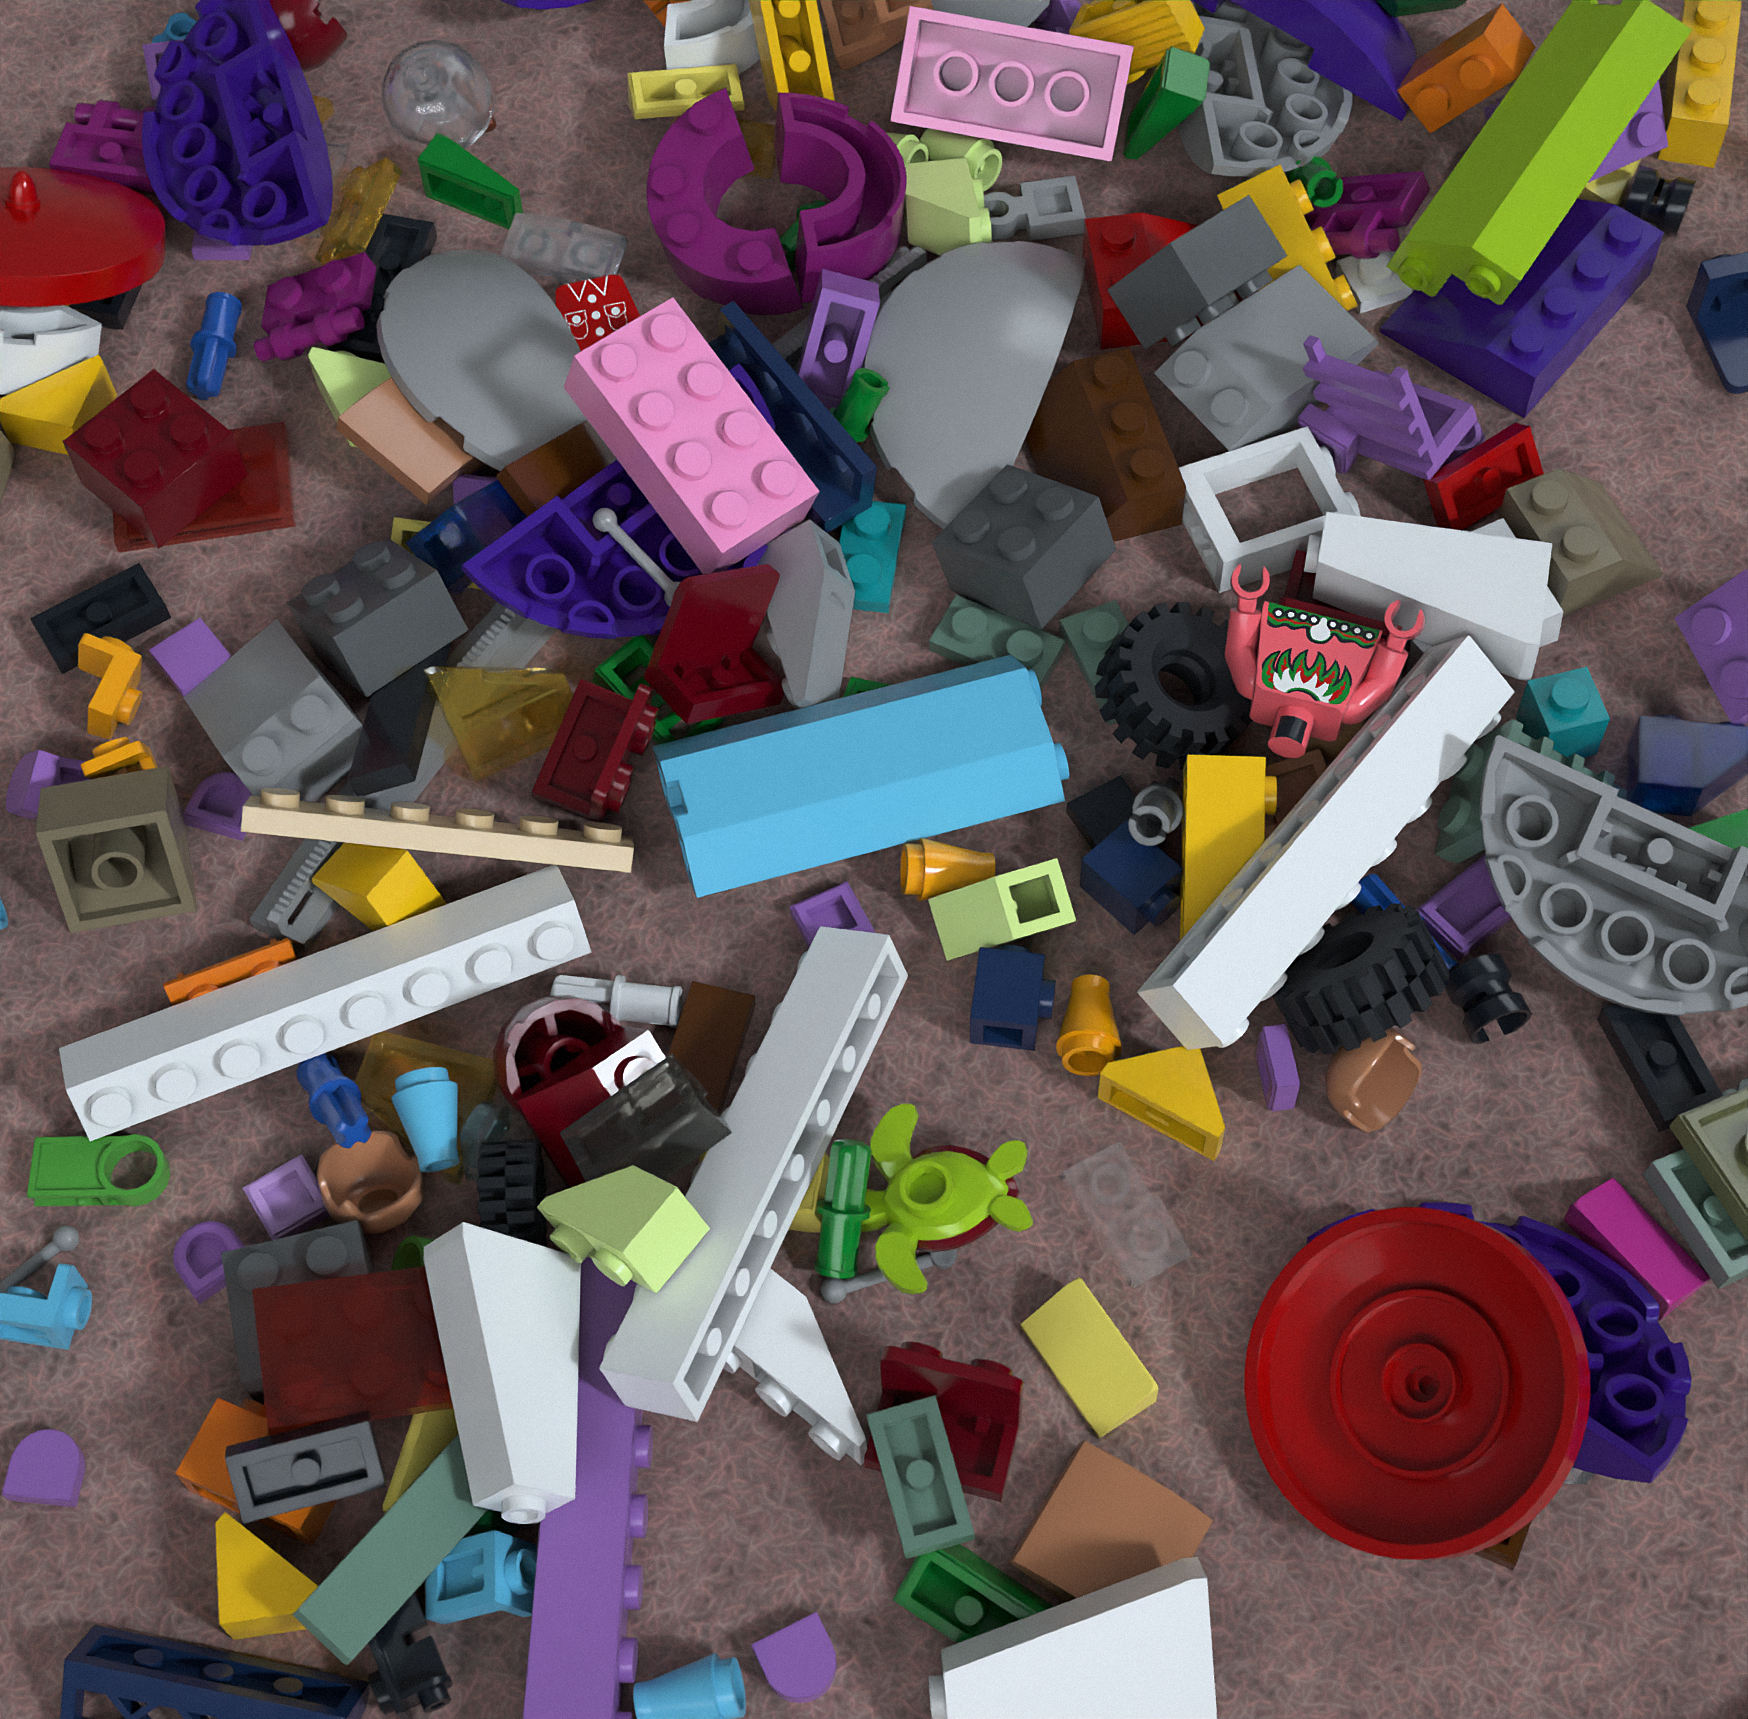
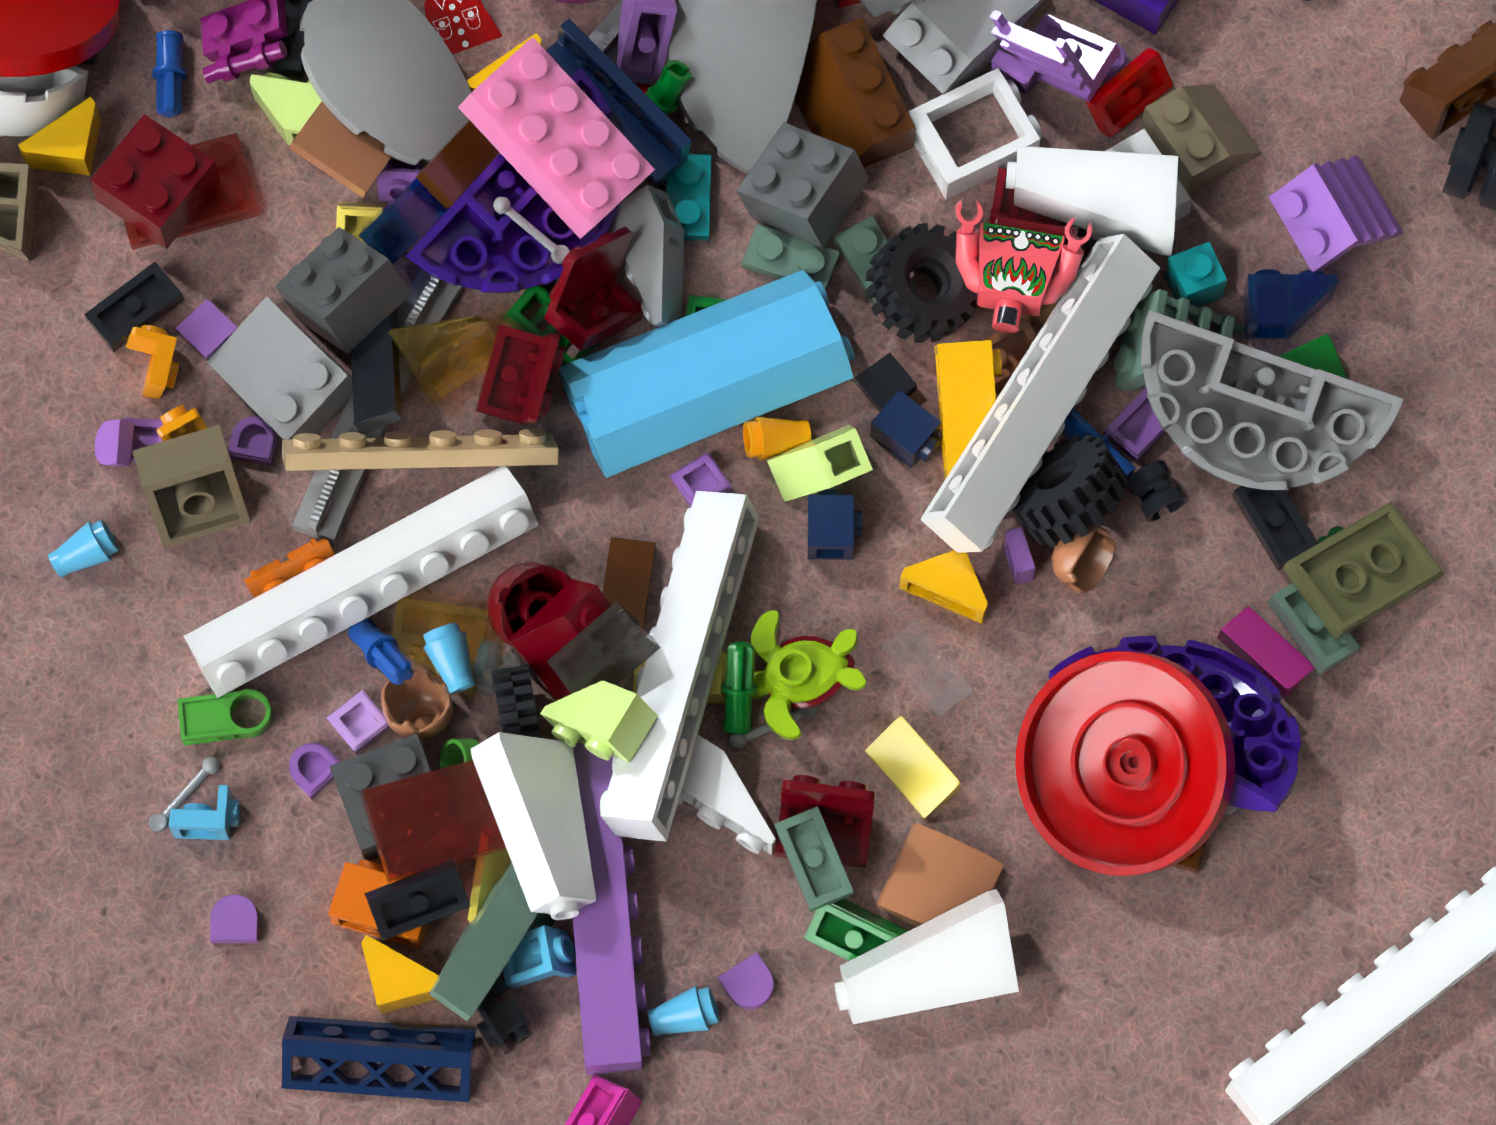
camera: 10 degrees left, 10 degrees up
yellow slope [311,843,447,931] -> none
white axle [550,975,683,1028] -> none
light orange cone [1056,974,1122,1076] -> none
dark grey axle [1128,777,1184,846] -> none

